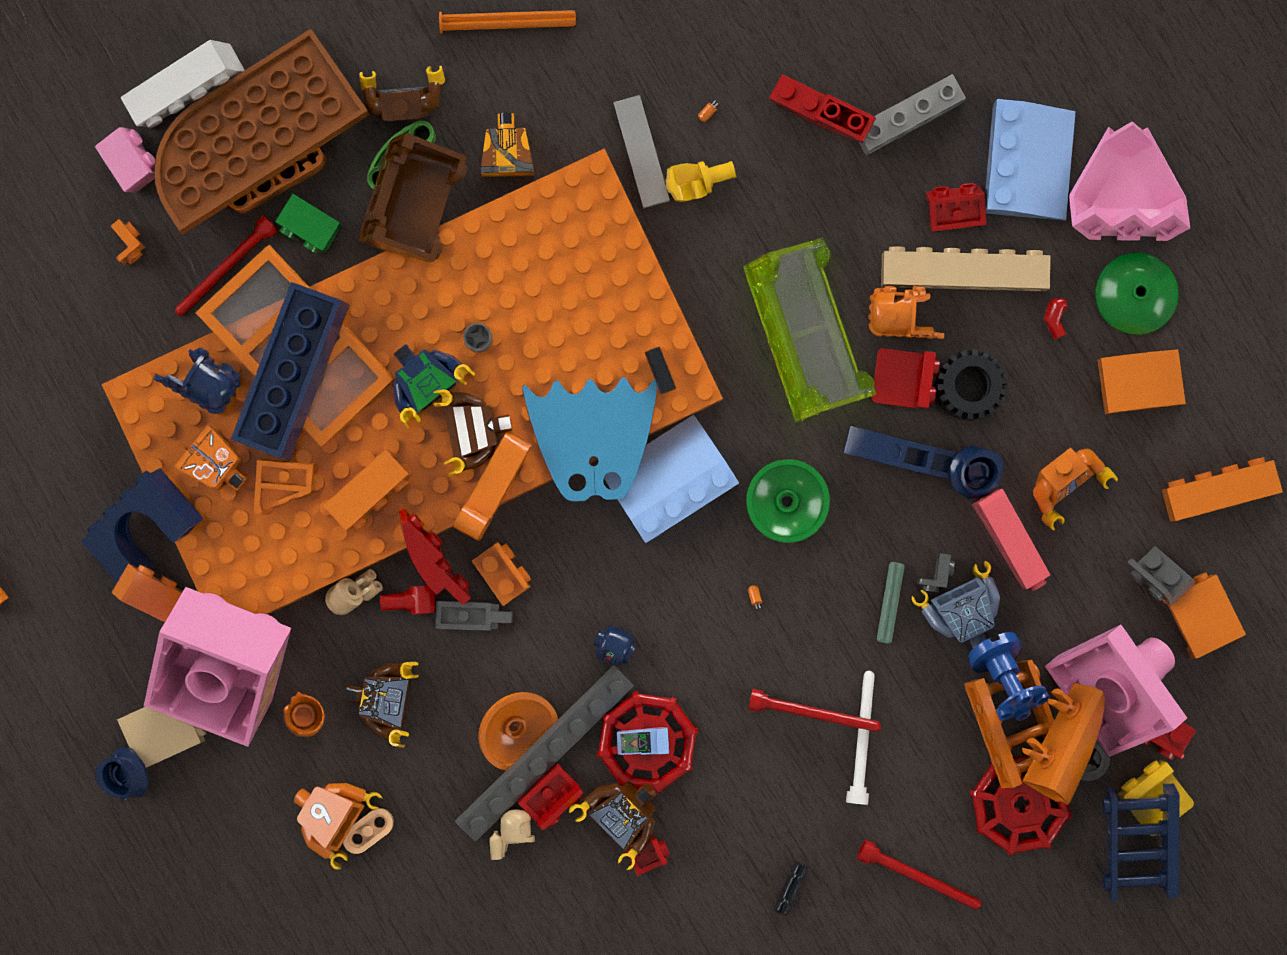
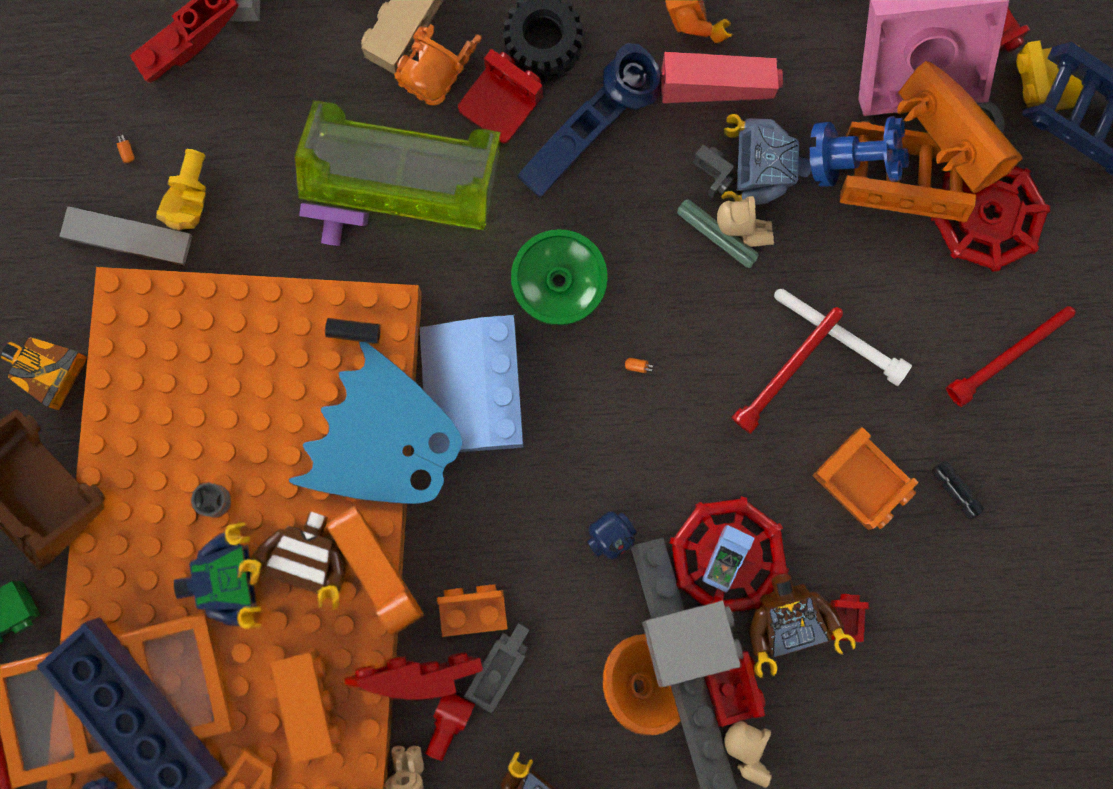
camera: 60 degrees left, 5 degrees down
none -> medium lavender tile [299,203,369,246]
none -> light grey panel [642,601,743,687]
none -> tan piece [717,196,774,247]
none -> orange panel [812,427,919,530]

